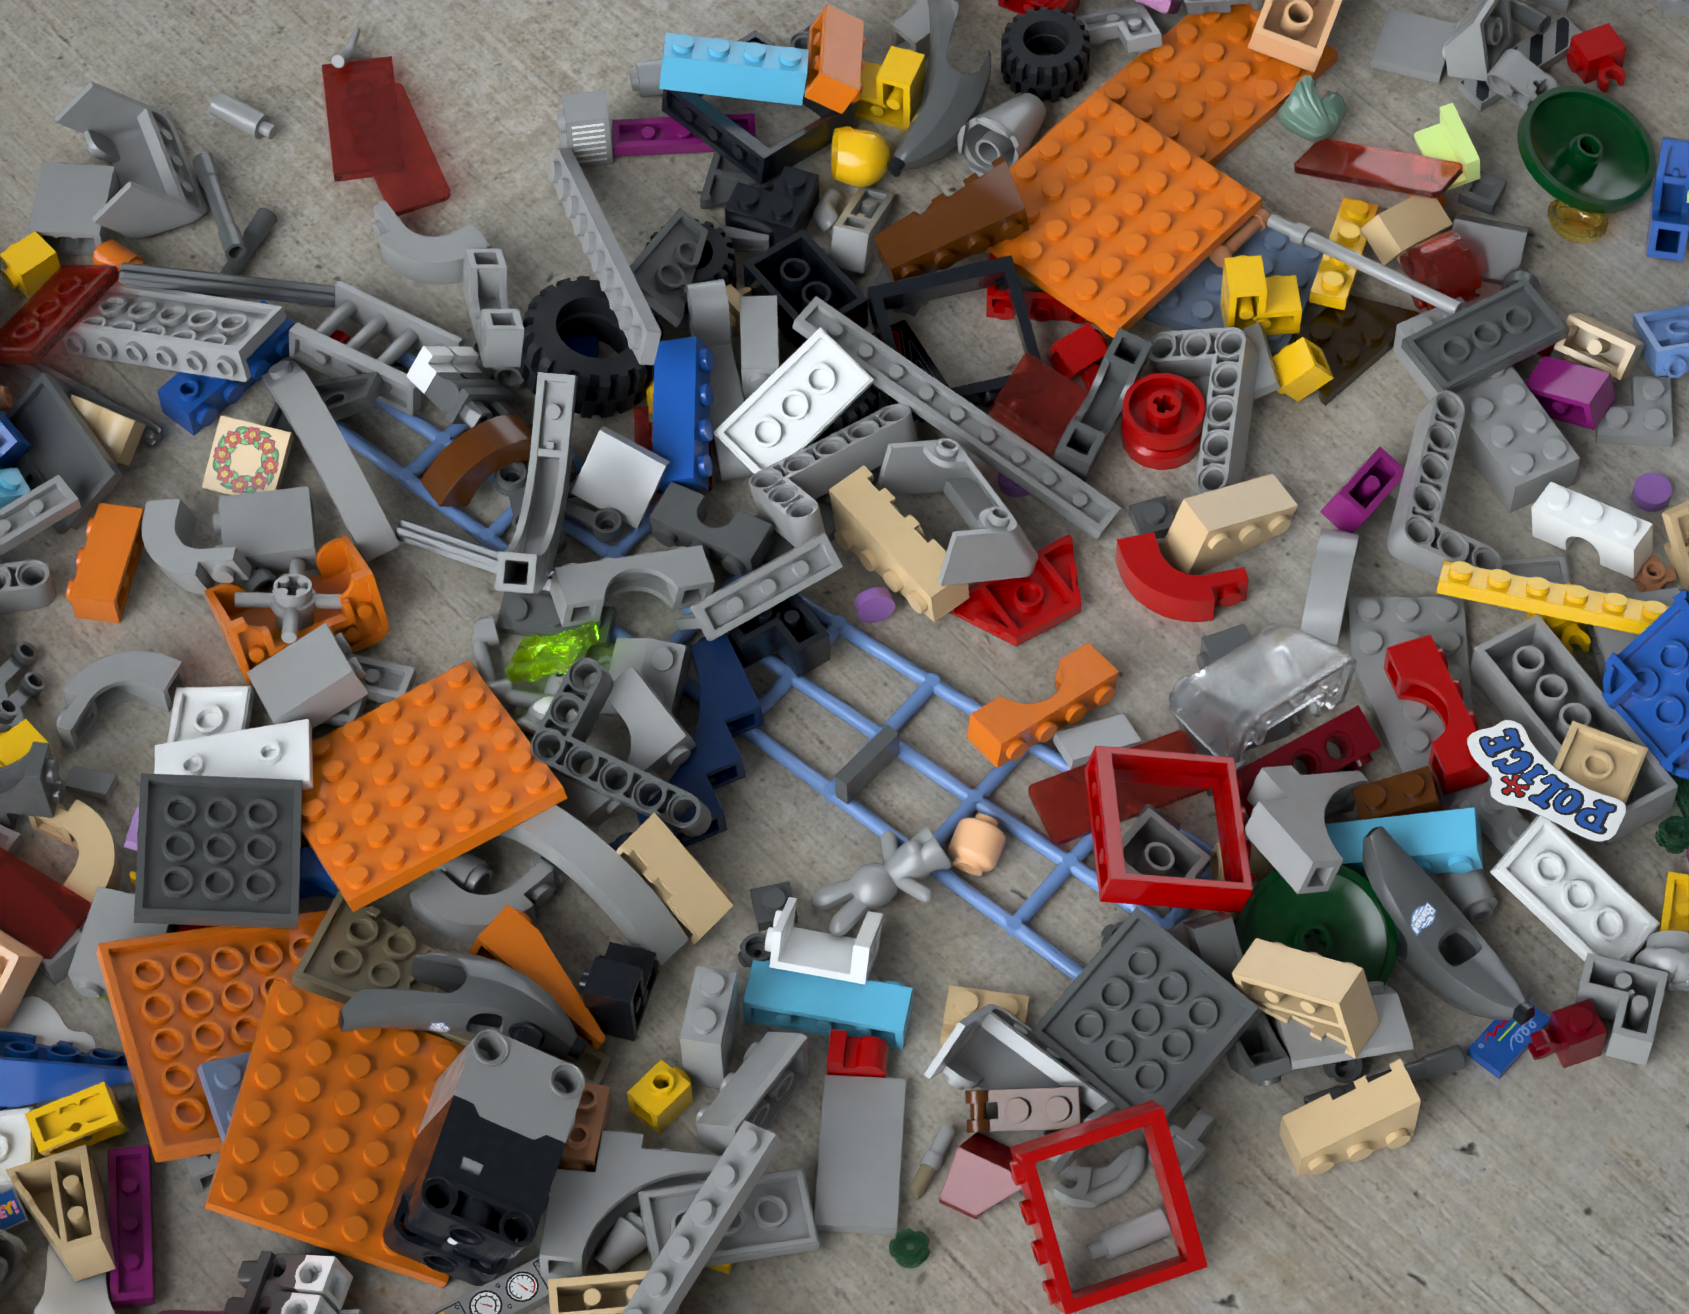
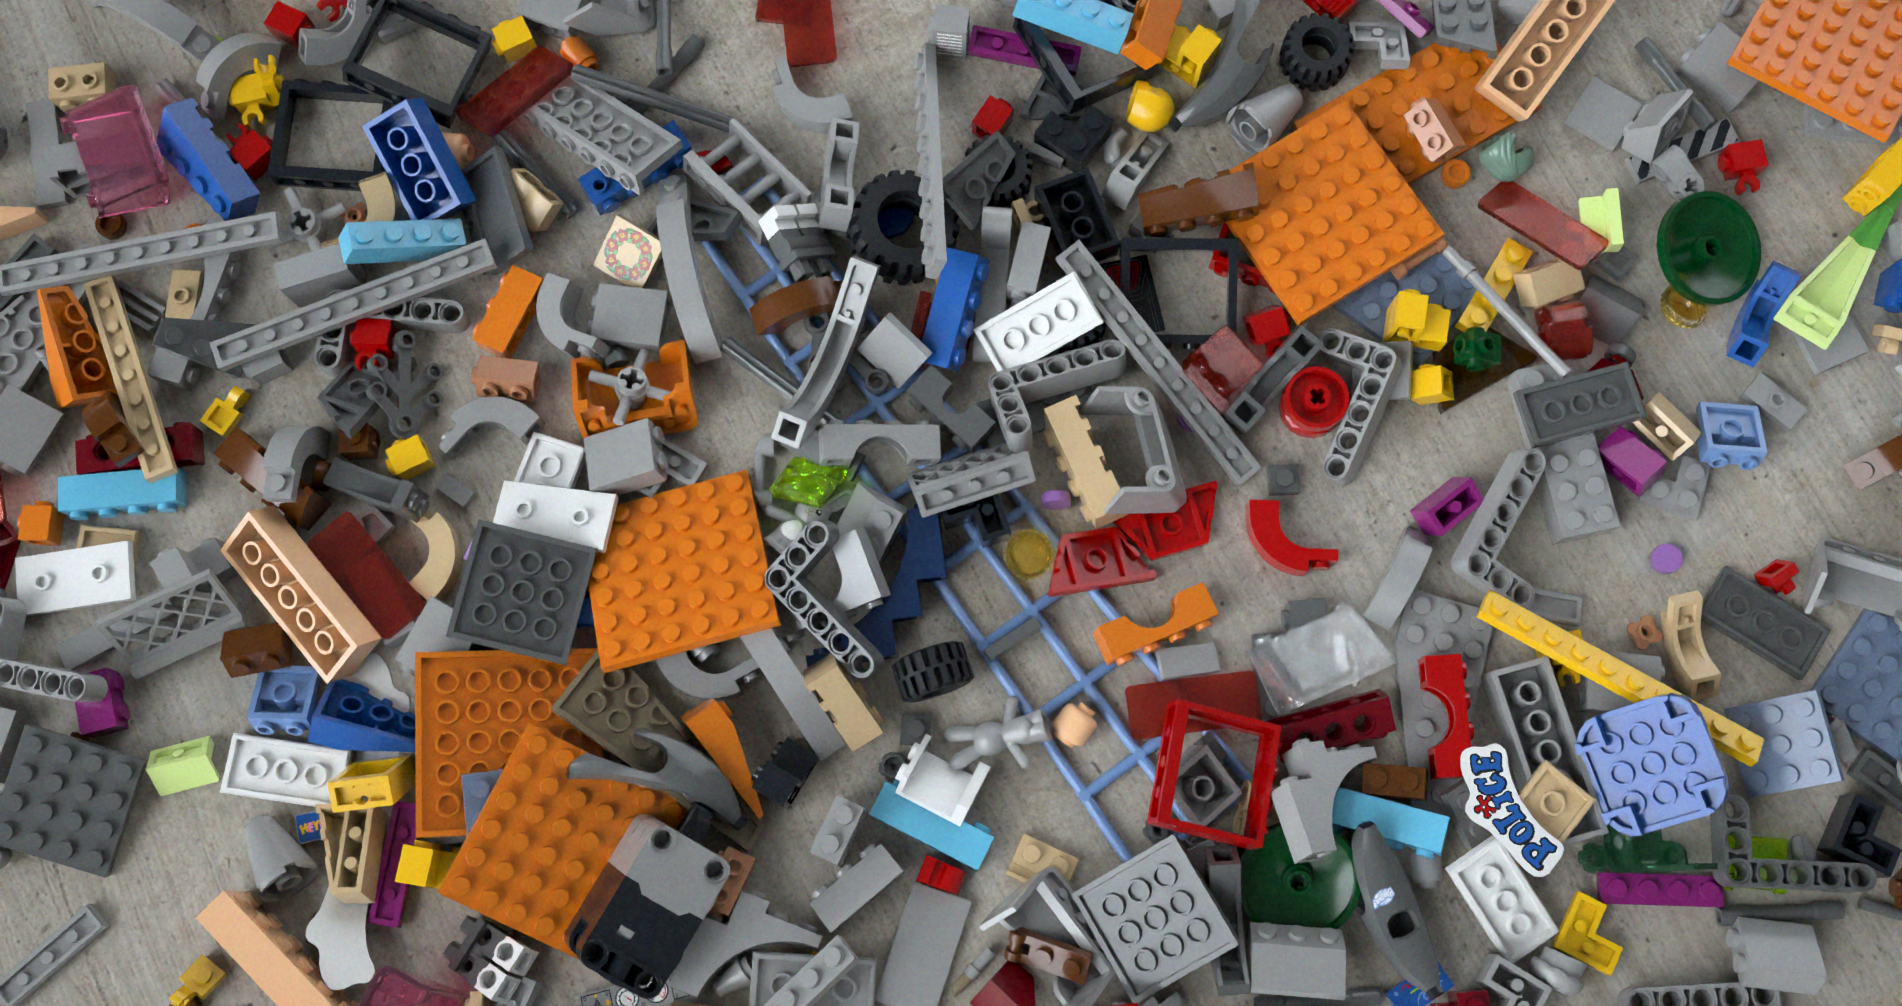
camera: 15 degrees right, 20 degrees up
yellow brick [627,1059,693,1135] -> none
tan wedge [1160,473,1298,575] -> none
tan wedge [1232,938,1380,1059] -> none
white arch [1531,482,1653,579] -> none
none -> yellow brick [395,840,460,889]
none -> nougat brick [471,356,540,402]
none -> black tyre [892,641,974,703]
none -> red brick [972,95,1014,139]
none -> clear yellow hat [1004,529,1053,580]
none -> red wing [1048,526,1158,597]
none -> nougat brick [1403,97,1466,163]
none -> orange tile [1441,159,1471,189]
none -> dark green brick [1453,327,1501,371]

